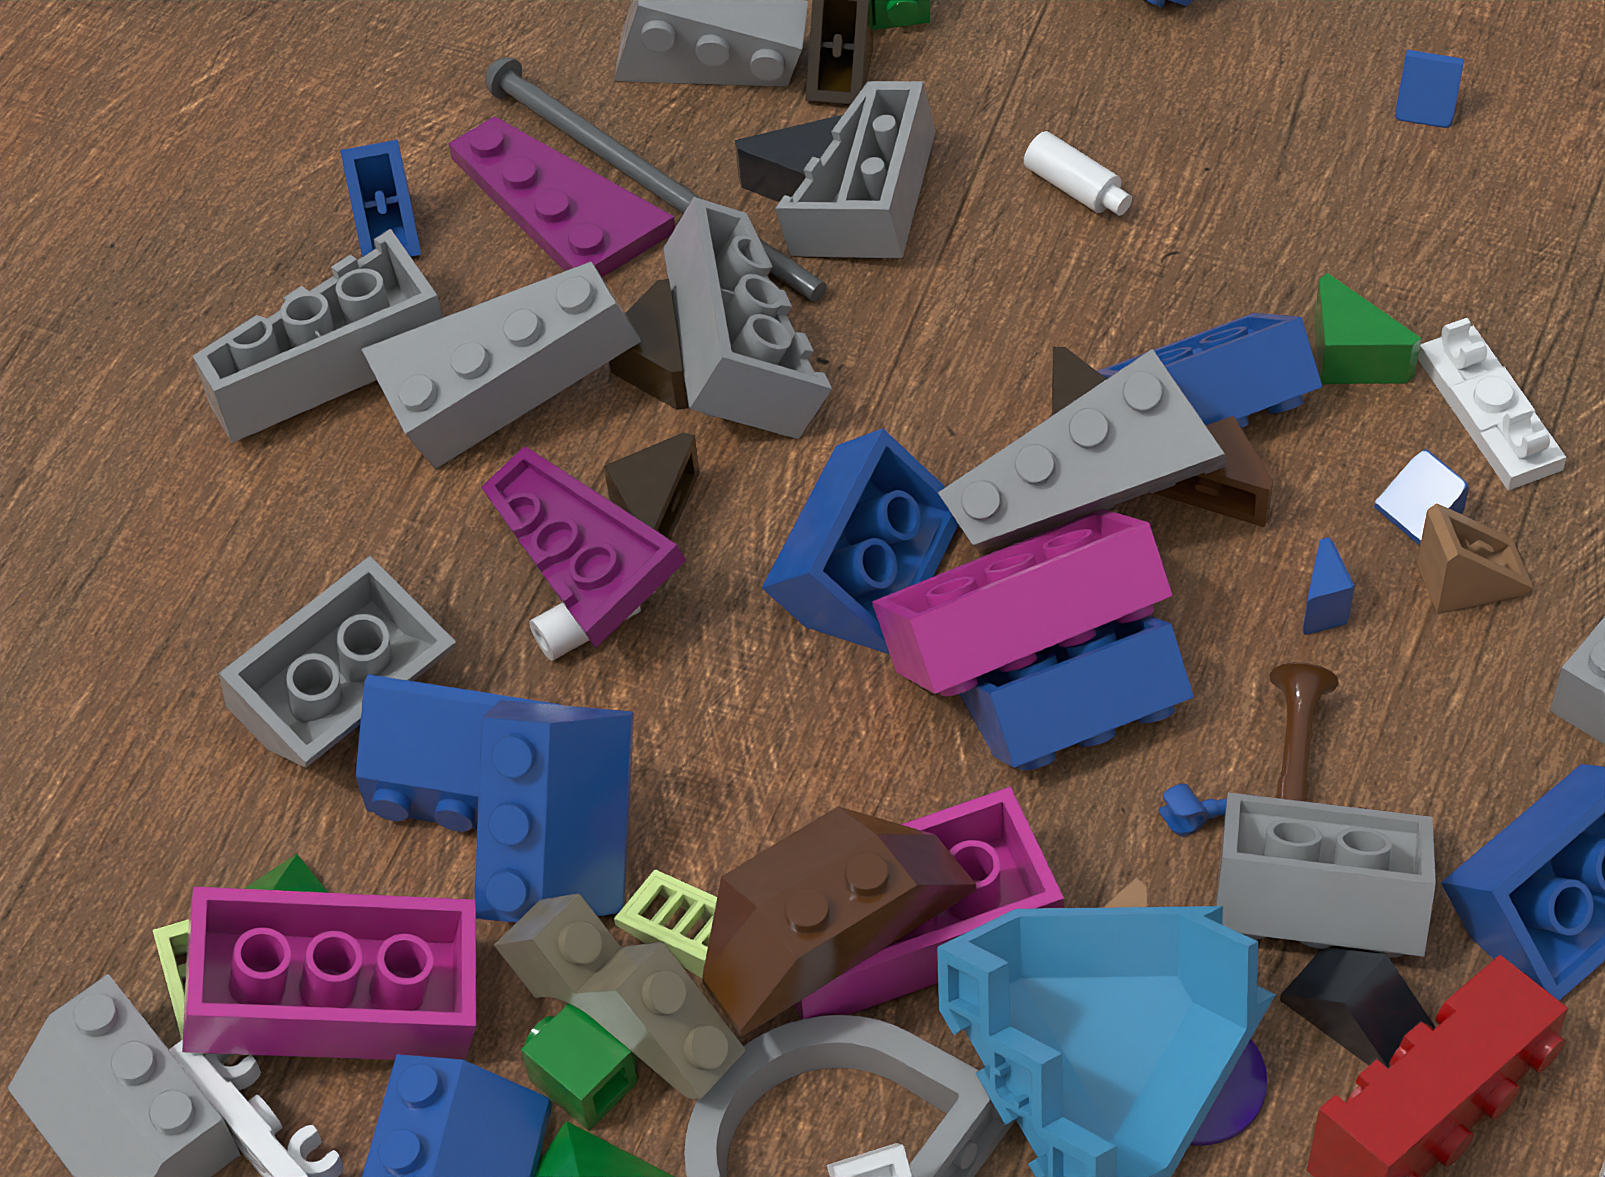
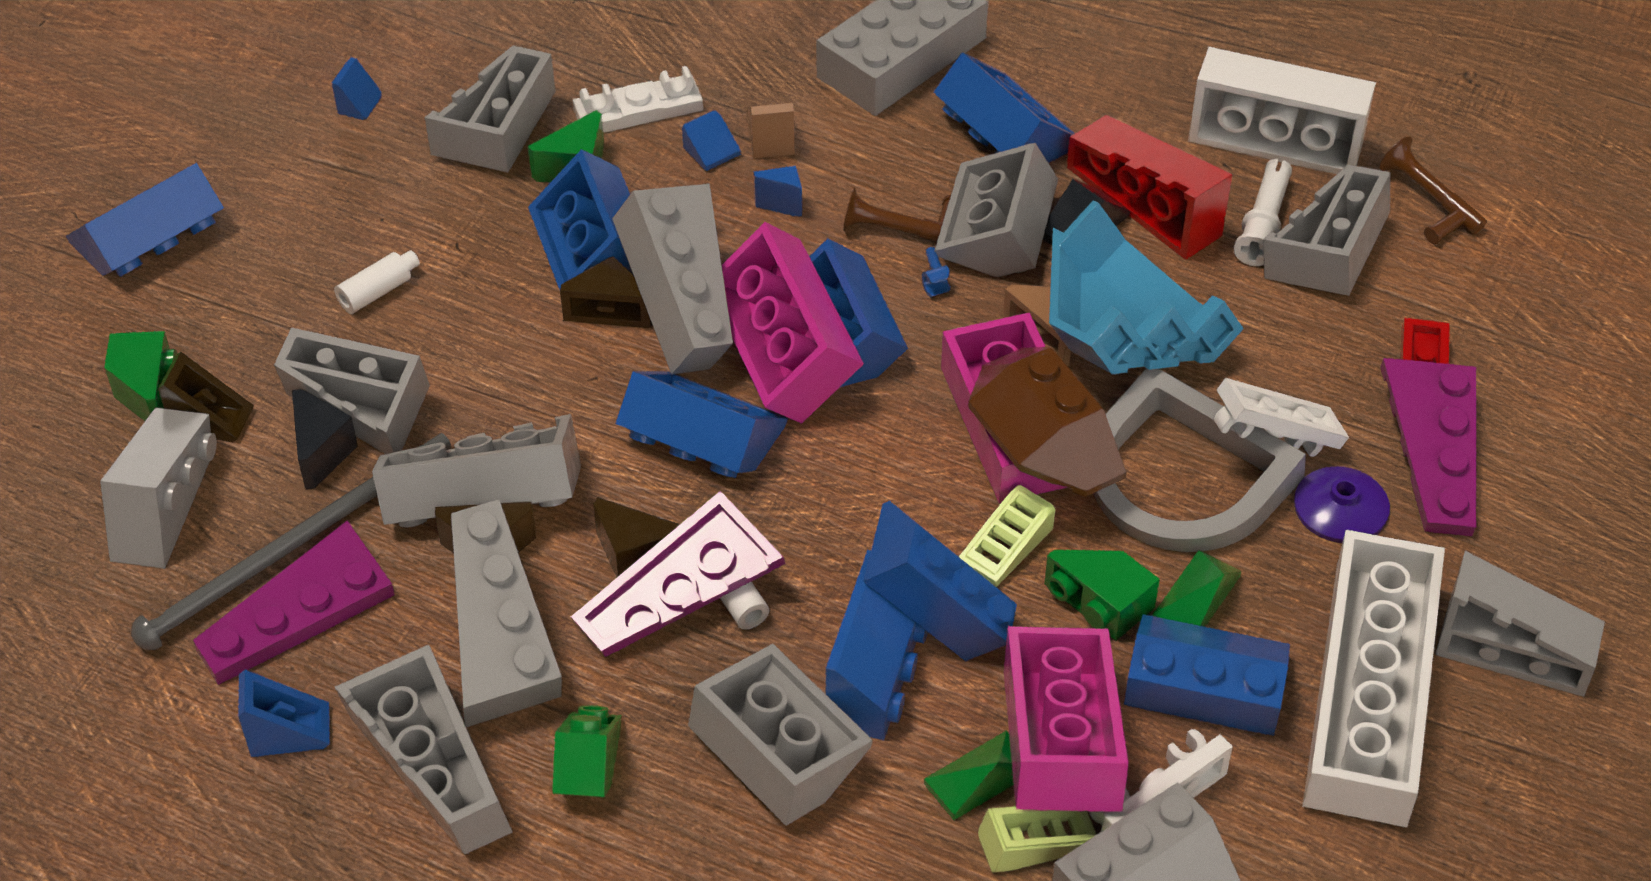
camera: 90 degrees left, 5 degrees down
dark tan arch [494,893,746,1099] -> none
none -> light grey wedge [424,46,556,172]
none -> green slope [552,705,622,797]

